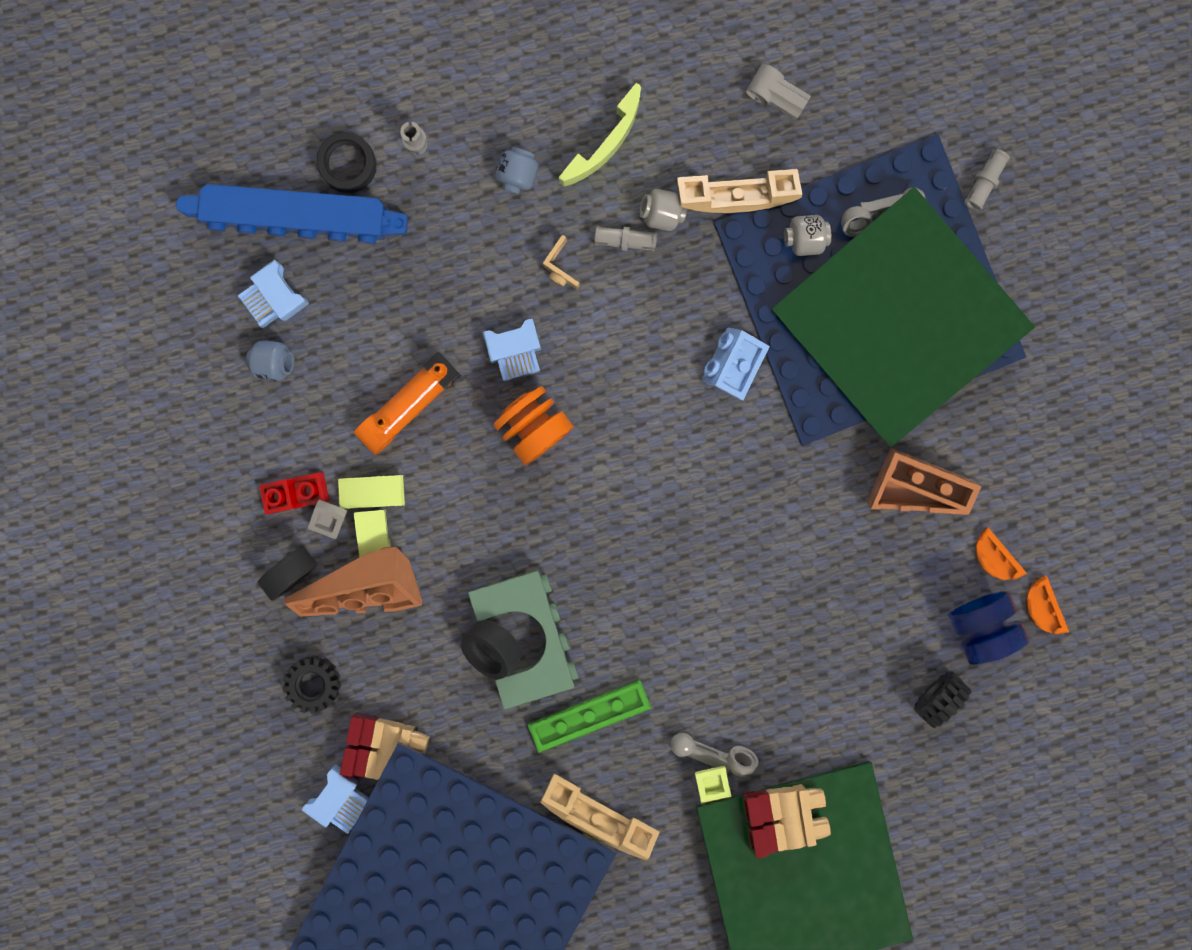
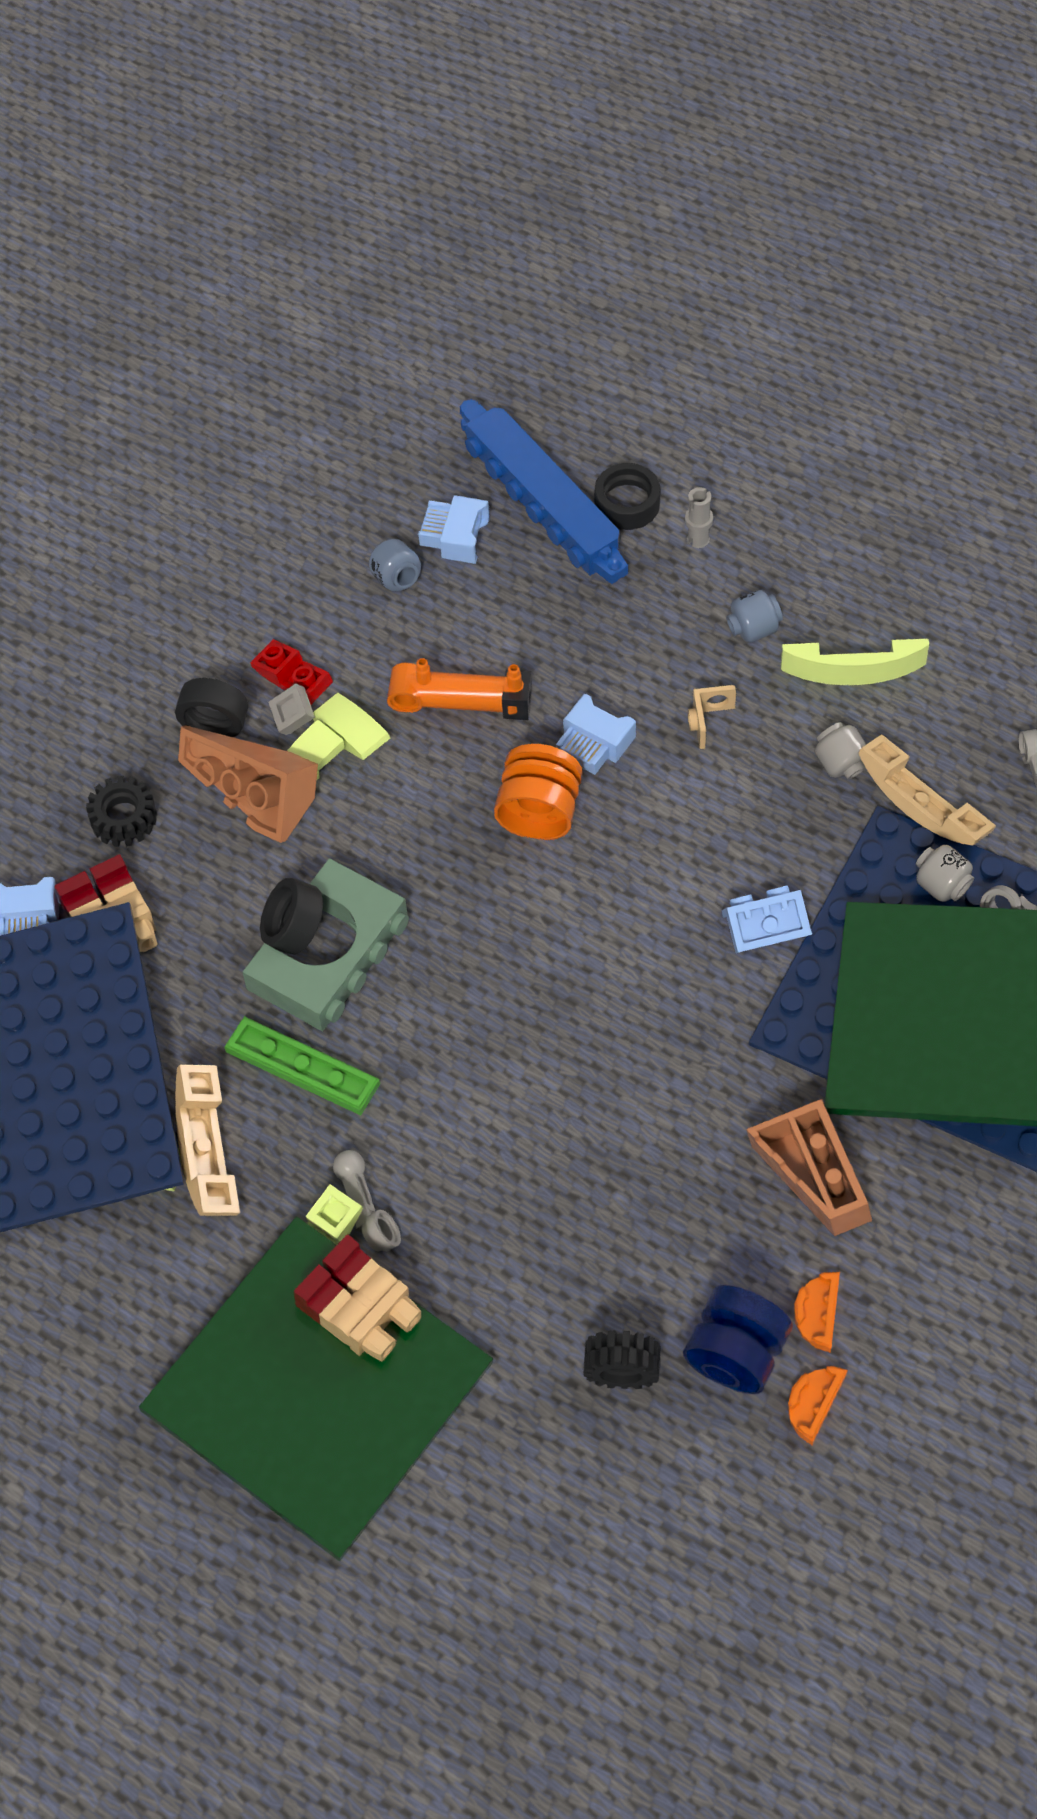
camera: 50 degrees right, 30 degrees down
light grey pin [595,226,657,252] -> none

